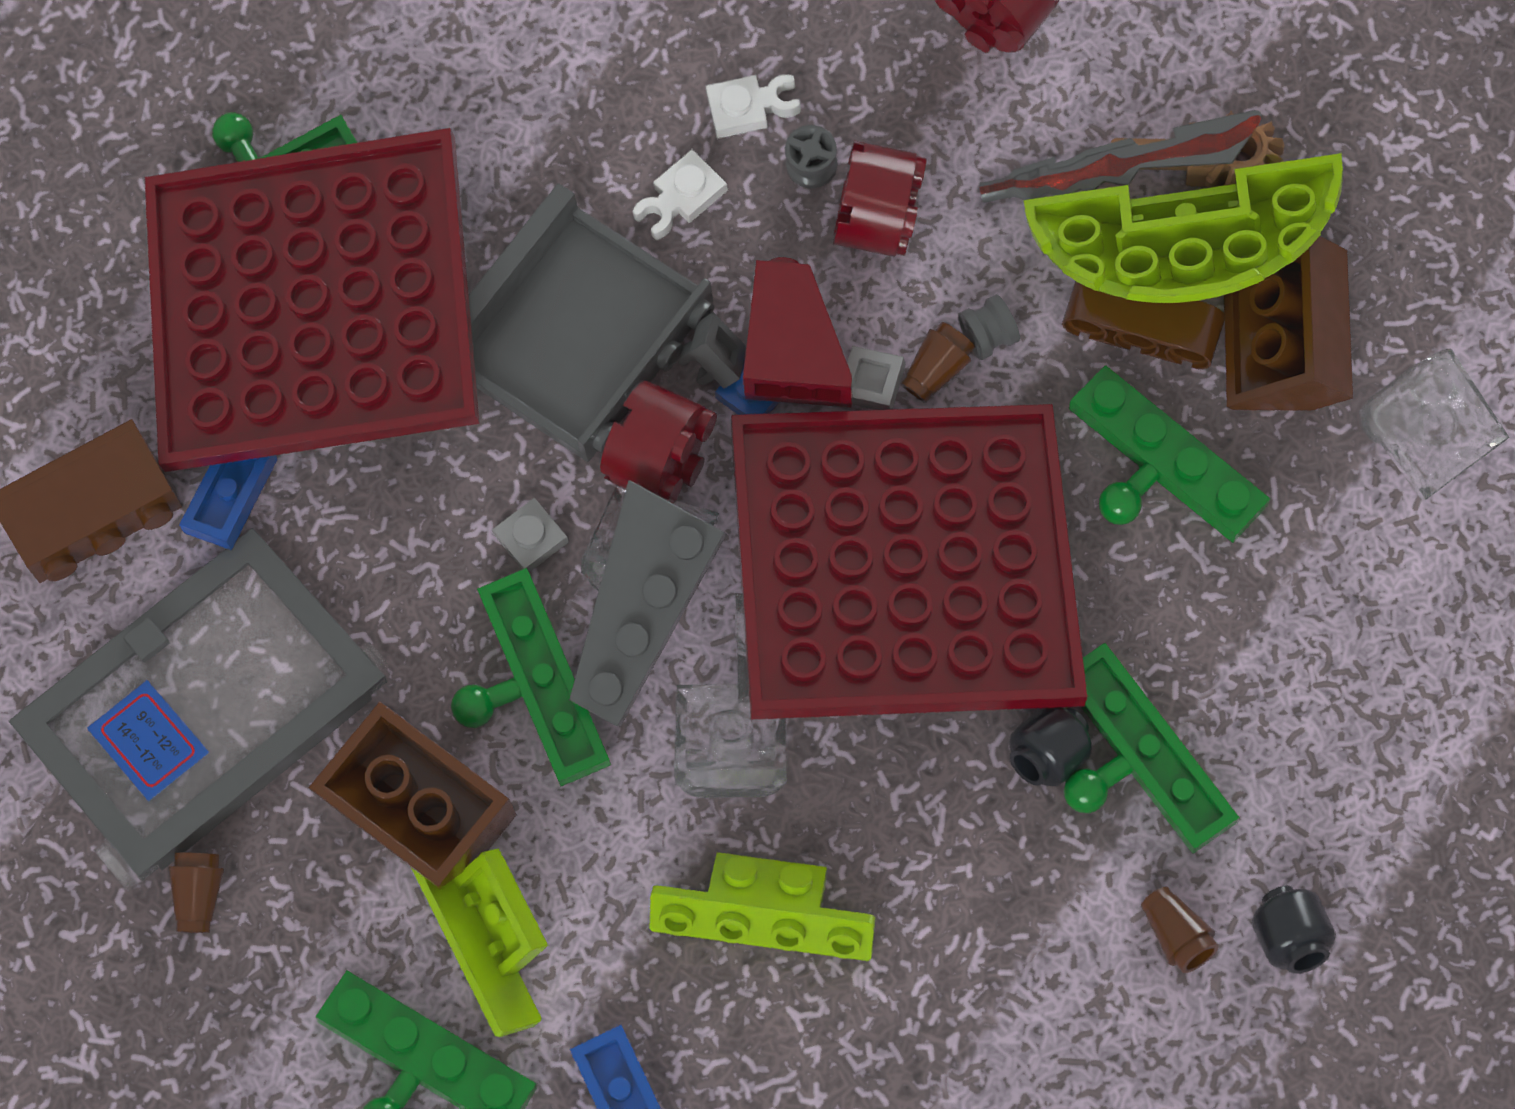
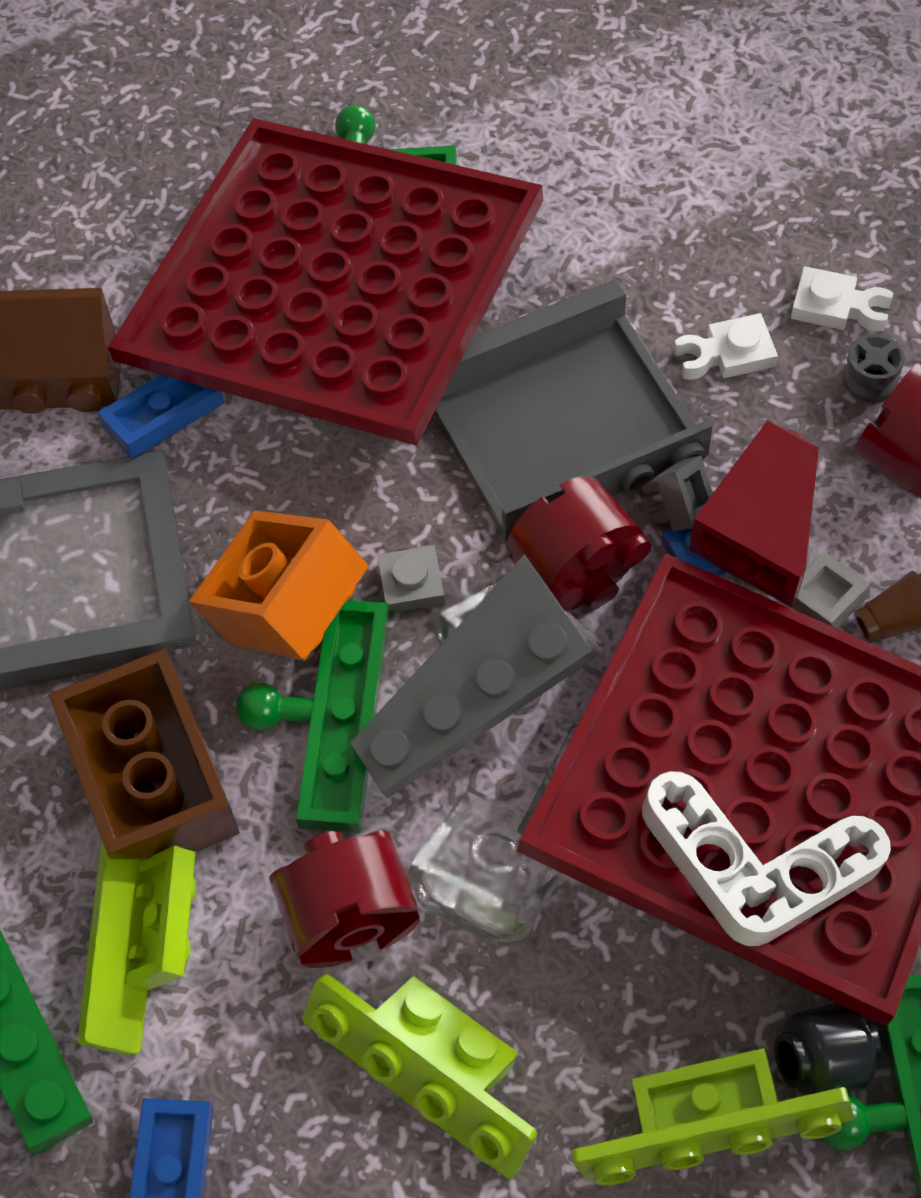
camera: 25 degrees right, 10 degrees down
none -> orange brick [188,510,369,661]
none -> dark red brick [269,830,420,968]
none -> lime bracket [572,1048,854,1185]
none -> white beam [642,771,891,946]

